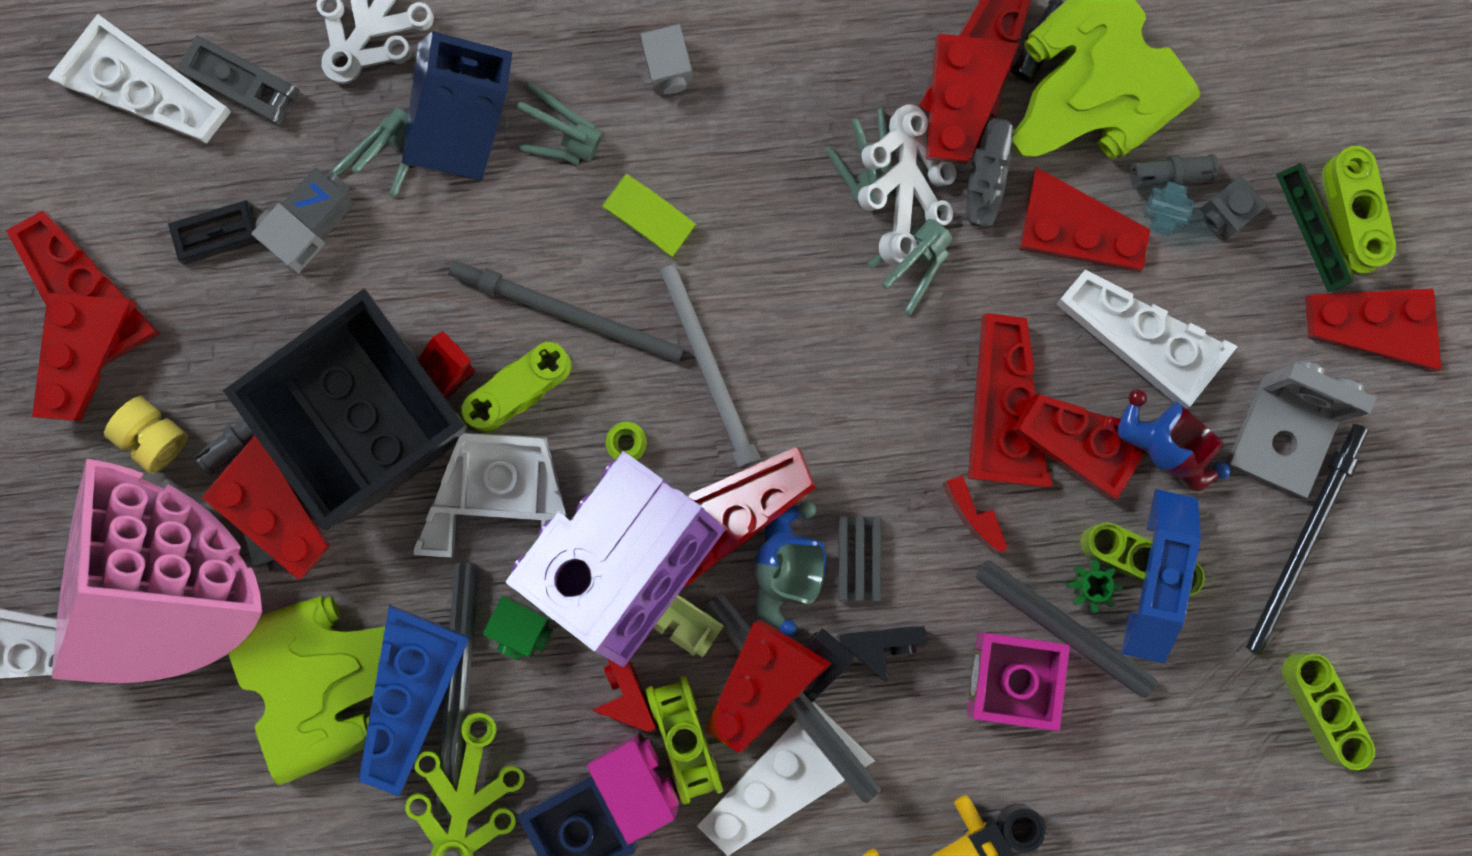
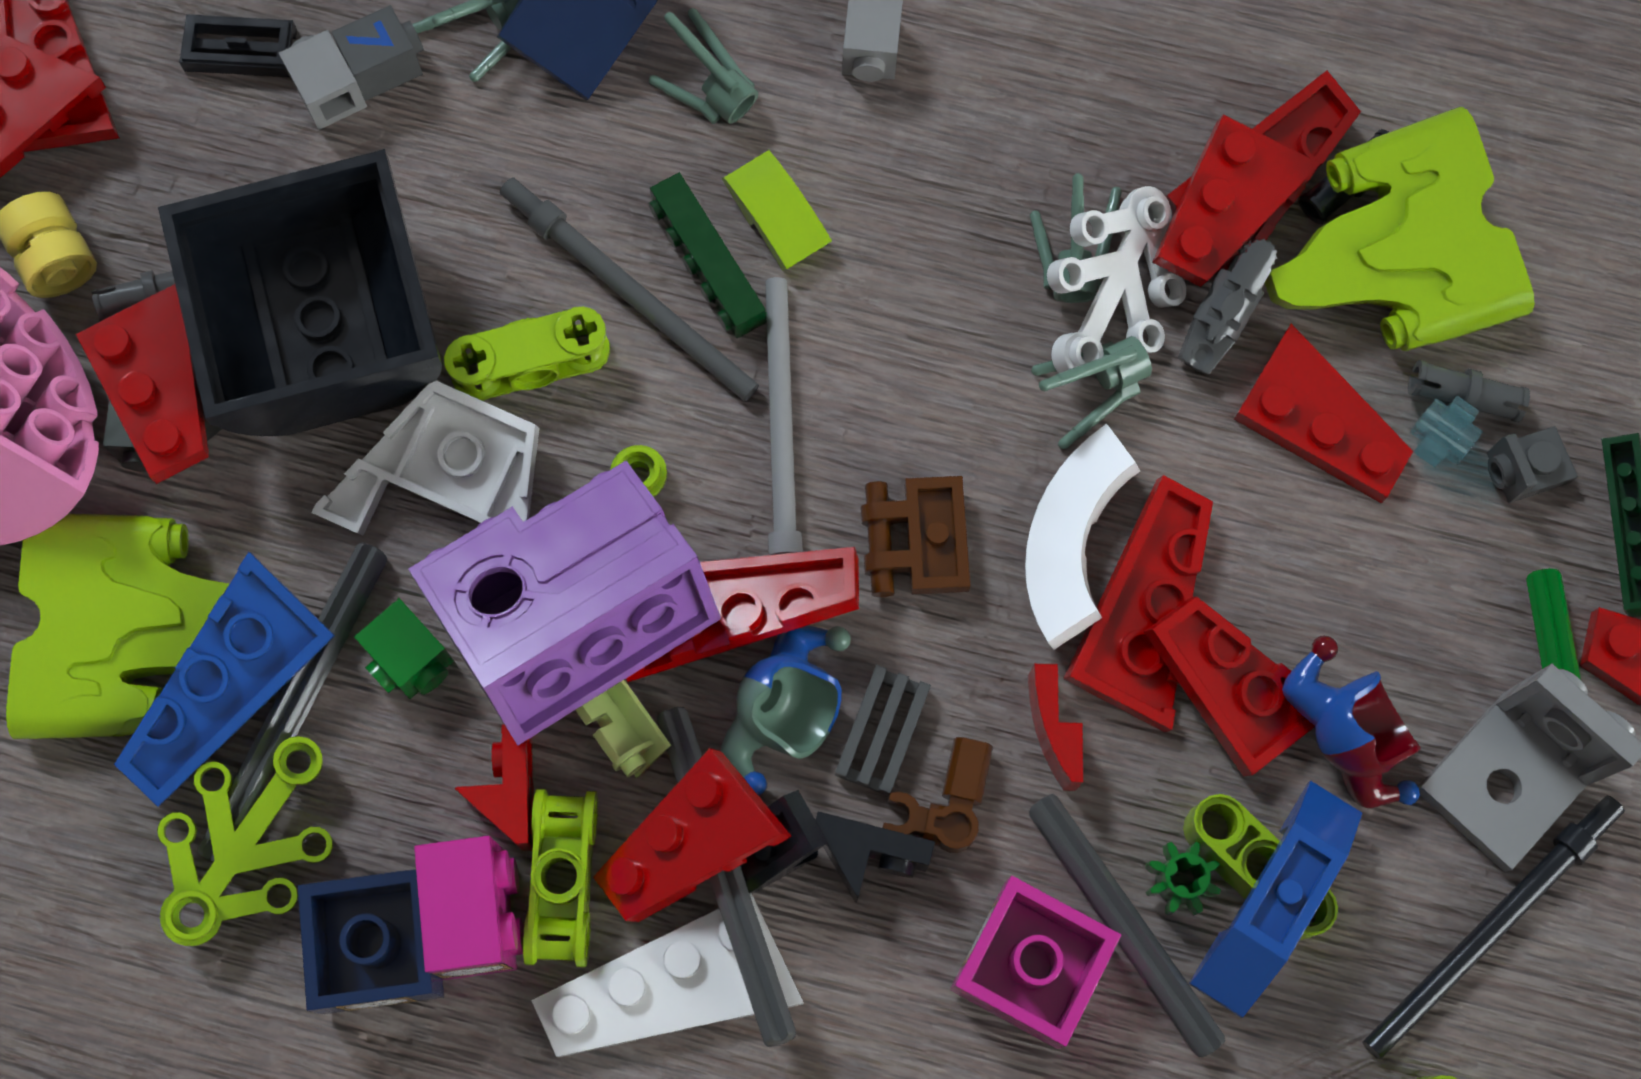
camera: 15 degrees right, 10 degrees down
red slope [418,331,475,399] -> none
white wing [1056,270,1238,409] -> none
none -> dark green piece [648,172,767,339]
none -> reddish brown plate [861,476,971,597]
none -> reddish brown bar [882,737,993,853]
none -> white tile [1025,423,1140,650]
none -> green axle [1526,568,1581,680]

